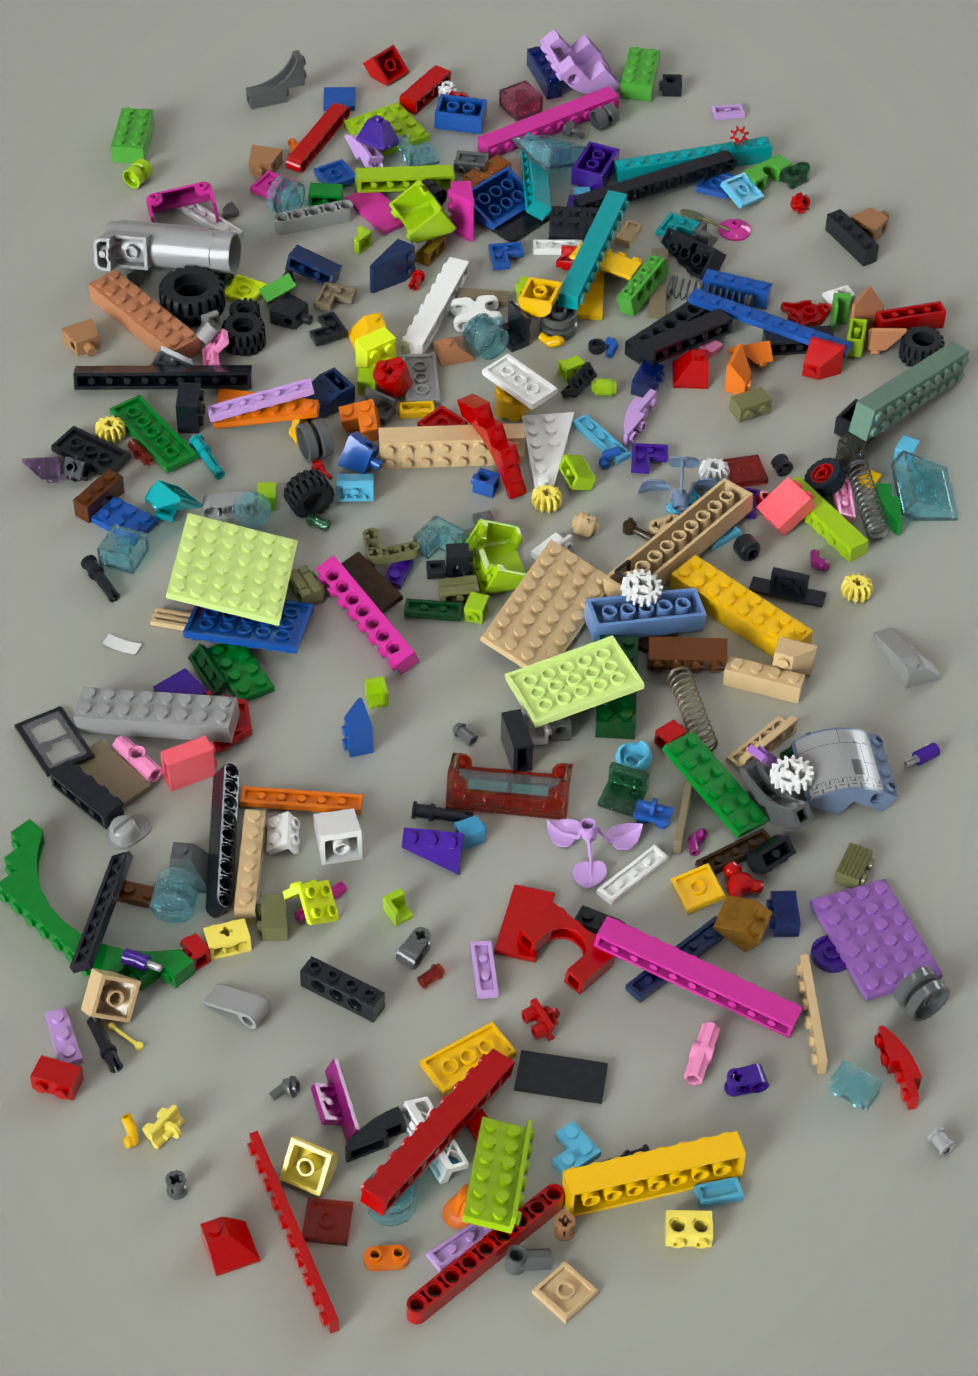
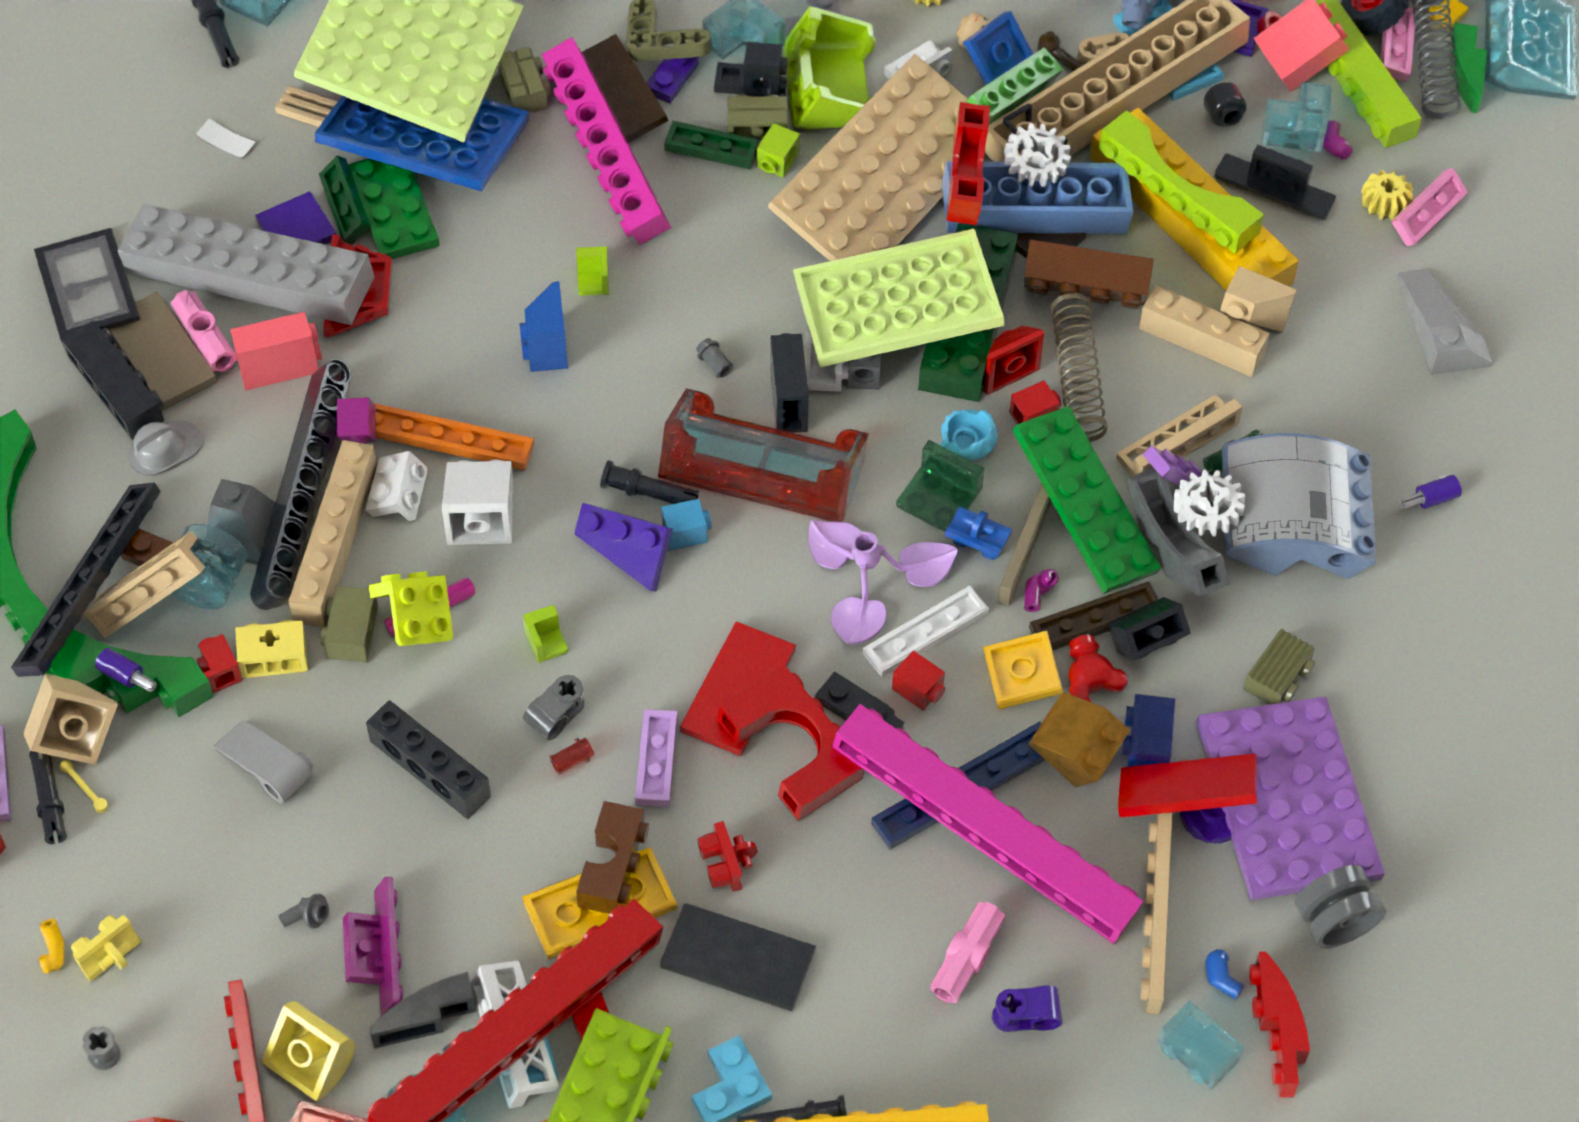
camera: 10 degrees right, 10 degrees up
none -> tan fence [83,531,205,638]
none -> magenta brick [337,397,376,444]
none -> reddish brown arch [576,801,649,914]
none -> red brick [892,650,946,711]
none -> red arch [946,102,990,225]
none -> bright green brick [956,48,1064,125]
none -> blue plate [963,11,1033,85]
none -> red slope [984,325,1045,395]
none -> lime arch [1099,110,1264,254]
none -> red tile [1118,753,1258,818]
none -> blue arm [1205,949,1245,1000]
none -> clear light blue brick [1262,82,1332,152]
none -> bright pink plate [1391,168,1468,246]

